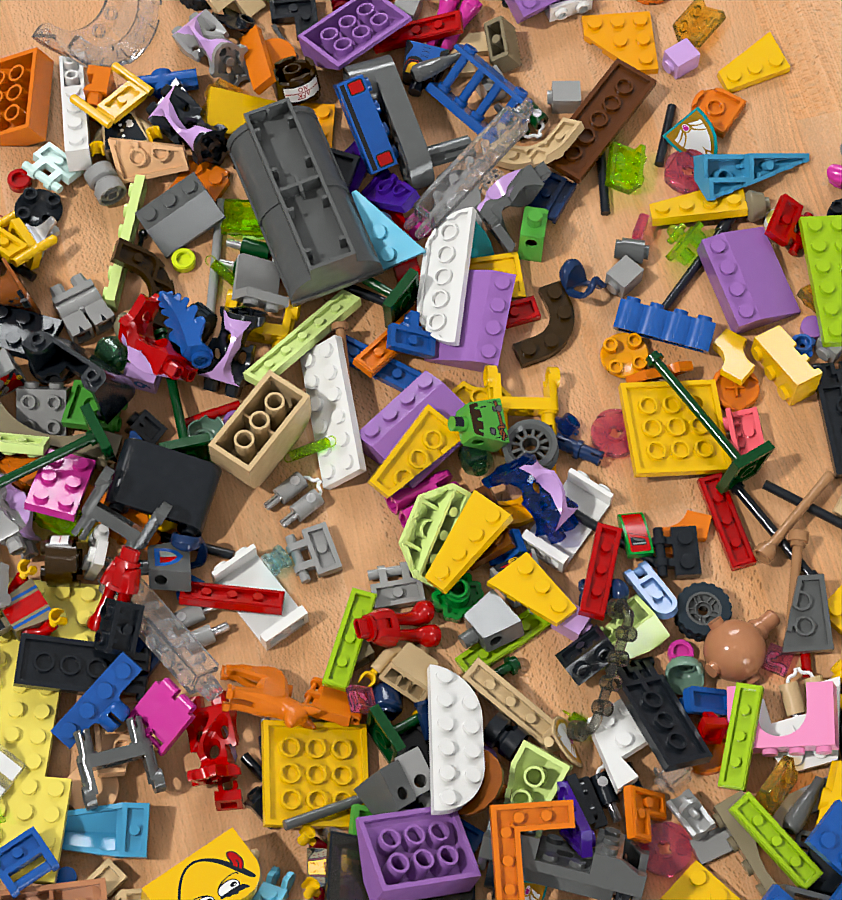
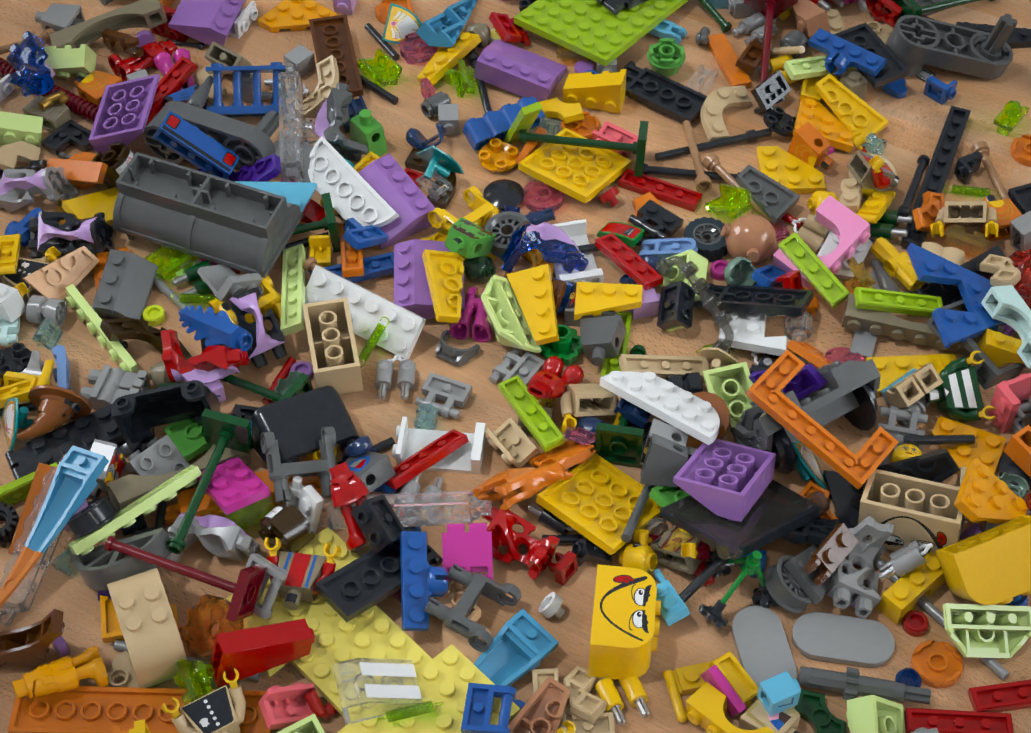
camera: 45 degrees left, 15 degrees down
light grey hips [666,788,716,841] -> none
none -> clear light blue tile [32,318,63,350]
none -> medium blue plate [52,345,71,390]
none -> yellow bracket [309,235,332,268]
none -> clear tile [415,172,453,201]
none -> teal shield [416,145,464,180]
none -> dark grey helmet [435,330,481,367]
none -> black dish [483,179,525,212]
none -> tan bracket [485,417,540,468]
none -> lime tile [504,102,542,144]
none -> white tile [538,592,565,618]
none -> clear light blue tile [539,117,561,136]
none -> red tile [598,186,620,207]
none -> yellow head [619,543,658,574]
none -> clear neon green bracket [705,184,753,219]

